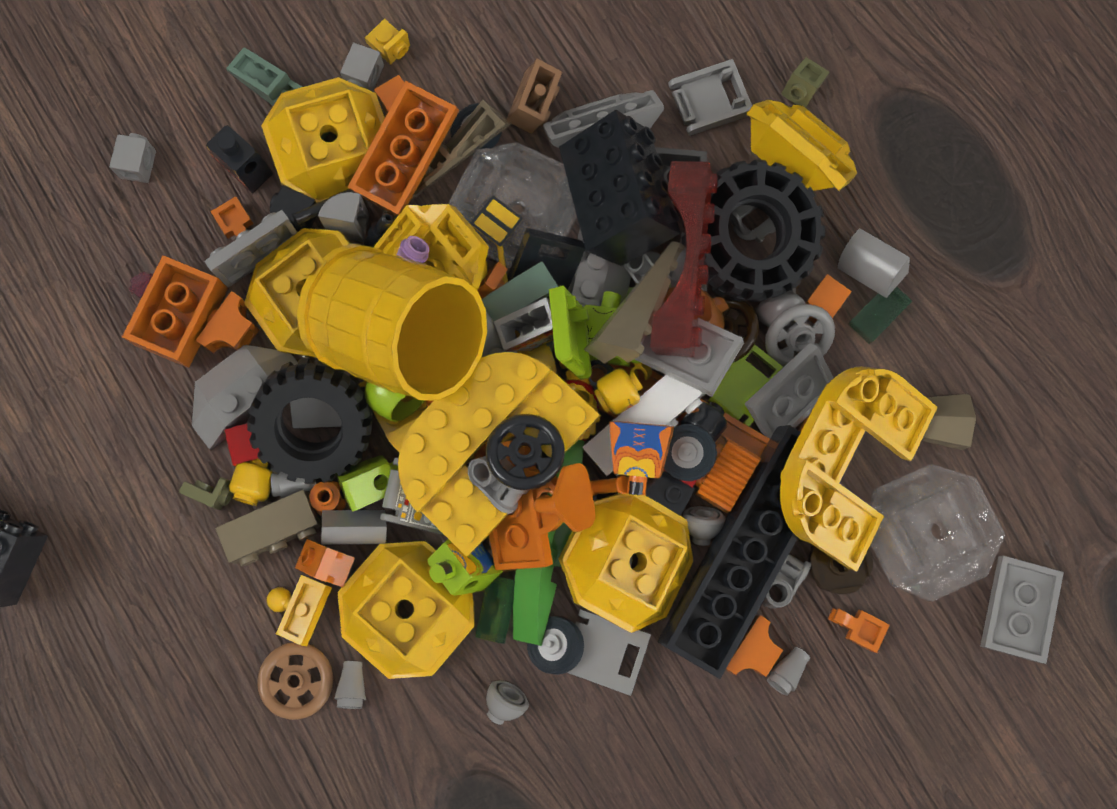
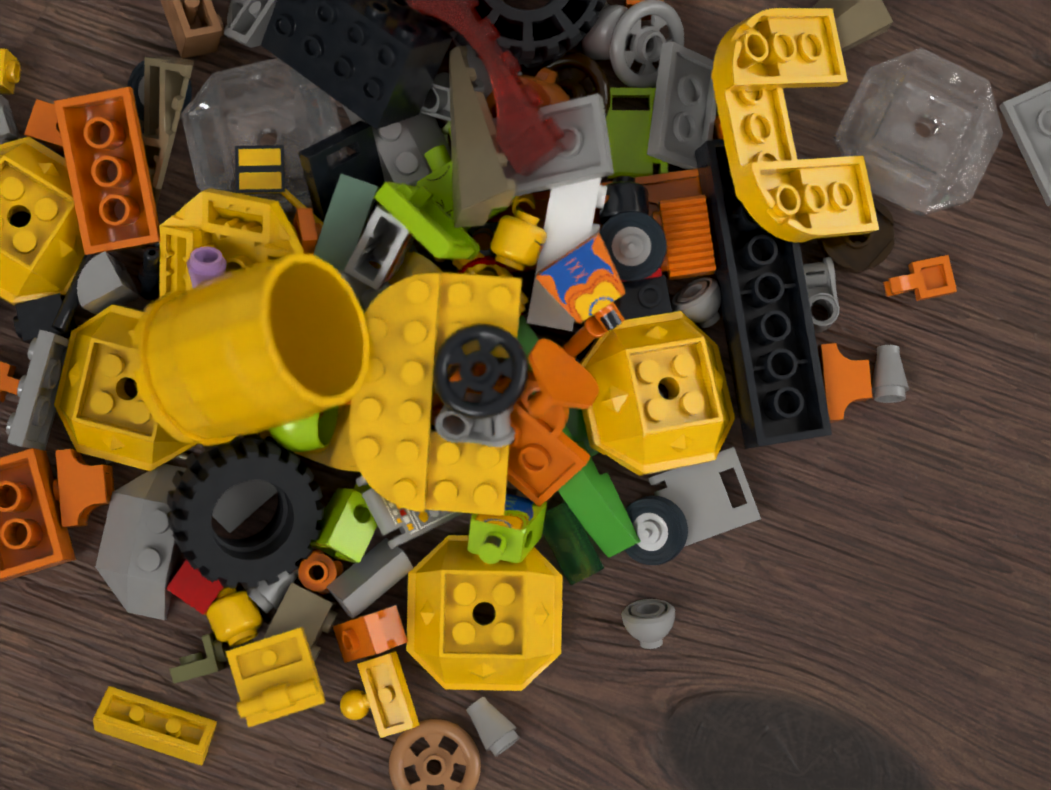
camera: 30 degrees left, 5 degrees up
none -> yellow slope [93,686,217,766]
none -> yellow plate [226,627,326,728]

